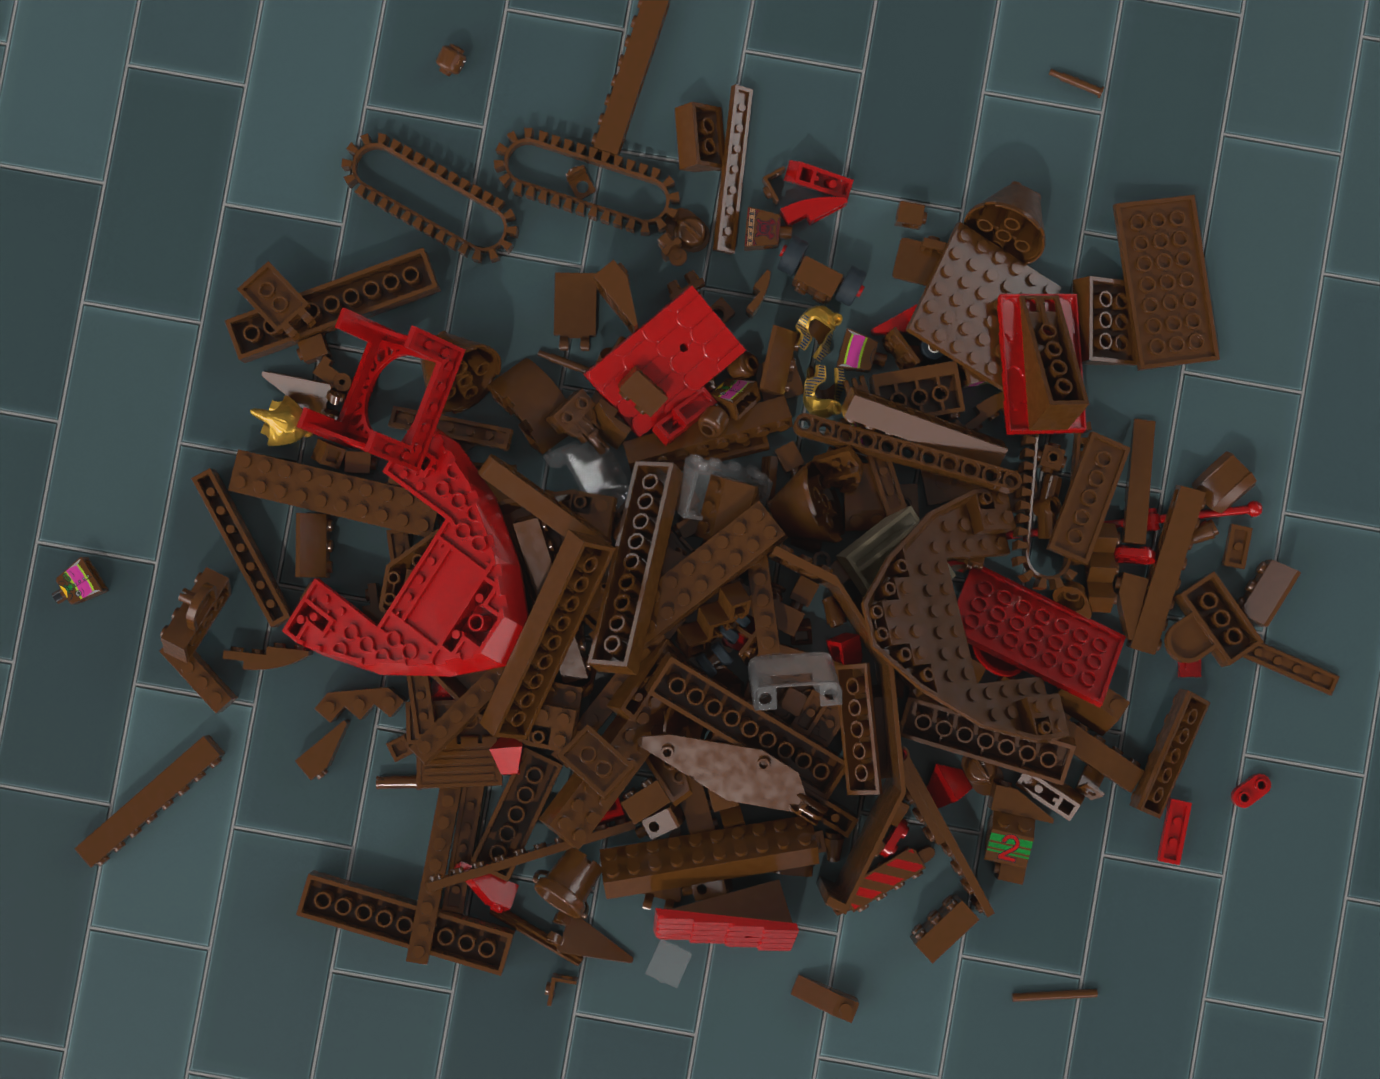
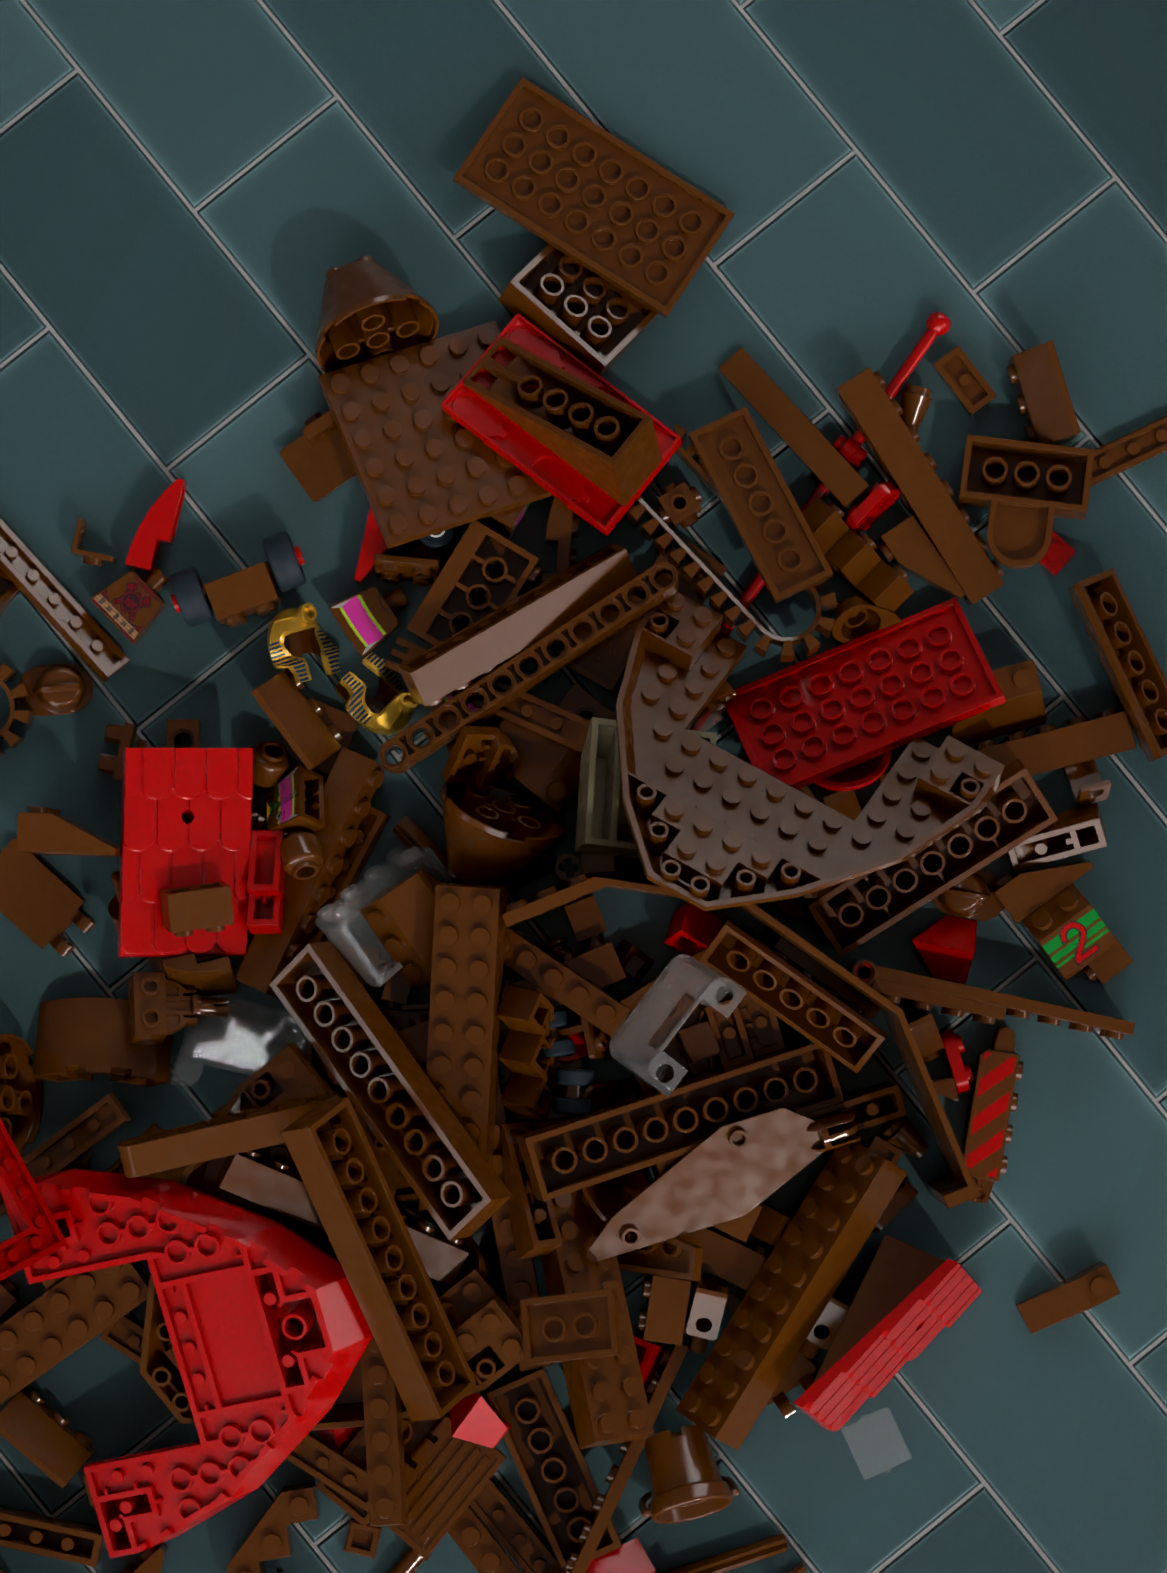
camera: 50 degrees left, 0 degrees up
reddish brown brick [362,583,384,624] -> none
reddish brown piece [538,350,592,374] -> none
reddish brown flag [545,911,633,964] -> none
reddish brown hips [657,232,687,266] -> none
reddish brown slope [746,269,771,319] -> none
reddish brown brick [774,441,805,475] -> none
red slope [784,160,854,200] -> none
reddish brown cone [822,596,847,629] -> none
reddish brown brick [894,201,928,230] -> none
reddish brown brick [909,894,980,964] -> none
reddish brown piece [1033,474,1062,539] -> none
reddish brown piece [1048,69,1104,98] -> none
reddish brown slope [1192,451,1257,513] -> none

